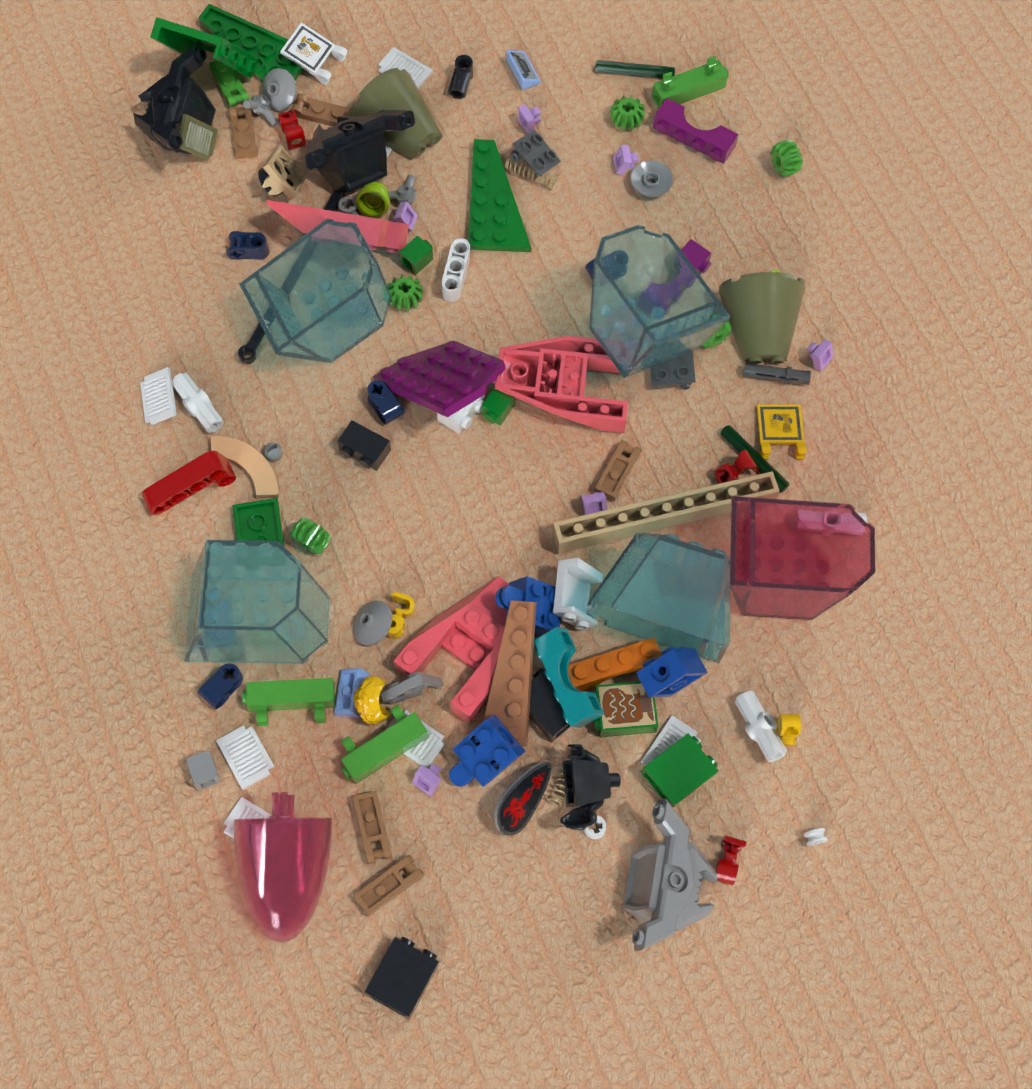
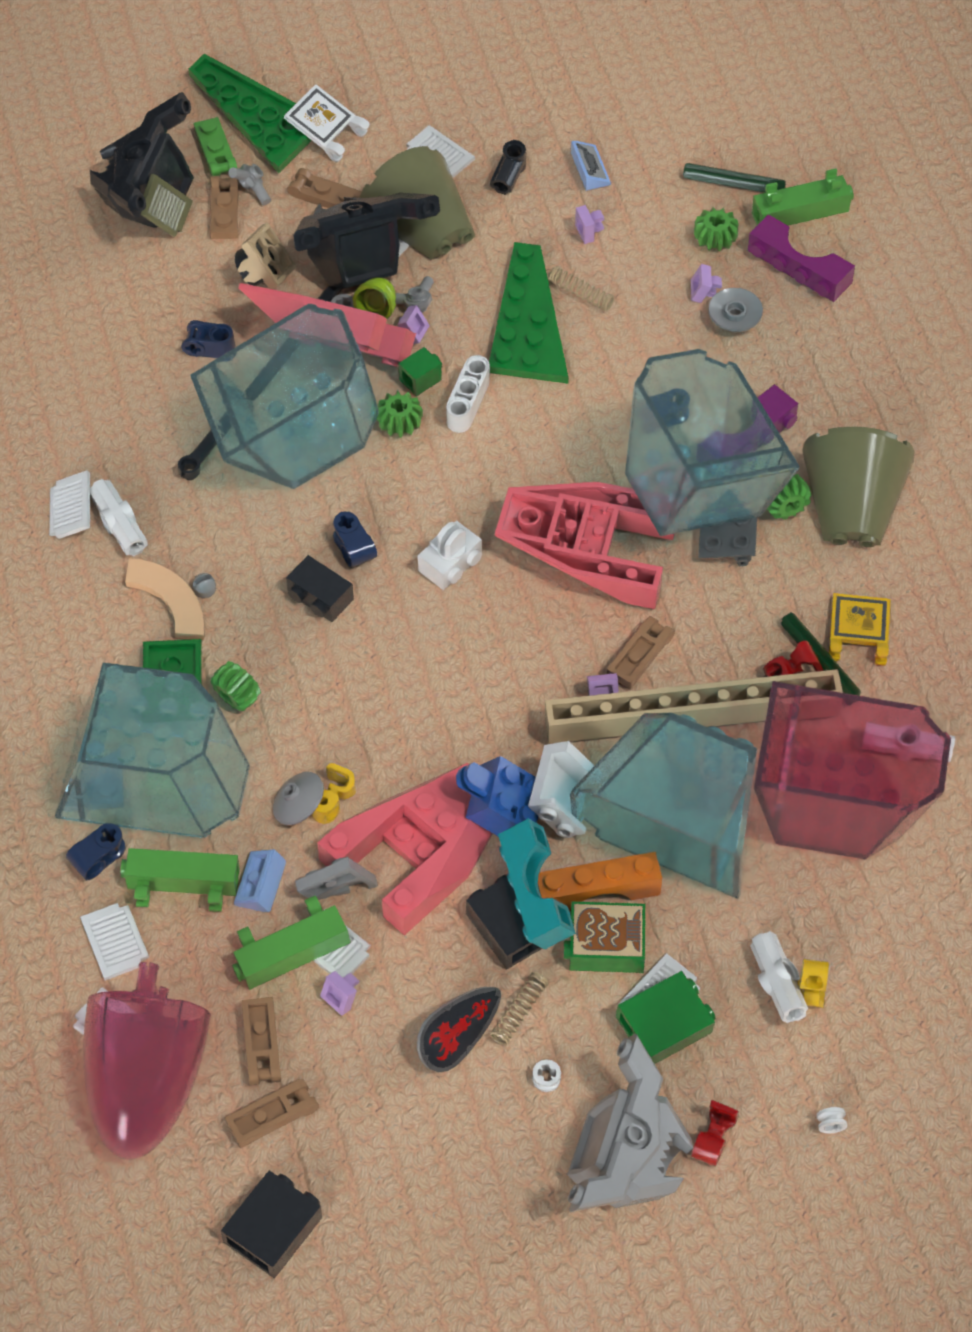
camera: 10 degrees right, 10 degrees down
red beam [142,450,236,515] -> none
green panel [150,17,258,79] -> none
light grey panel [186,750,221,791] -> none
light grey dish [262,68,296,111] -> none
red leg [278,110,306,150] -> none
yellow hair [353,675,390,725] -> none
magenta plate [373,341,506,417] -> none
blue brick [449,714,526,787] -> none
green brick [482,387,515,426] -> none
nougat wing [483,600,537,747] -> none
dark grey hinge [511,130,561,176] -> none
black torso [560,744,621,831] -> none
blue brick [636,646,708,698] -> none
dark grey pin [743,363,811,385] -> none
bright green gear [771,139,803,177] -> none
lavender tile [807,339,834,371] -> none

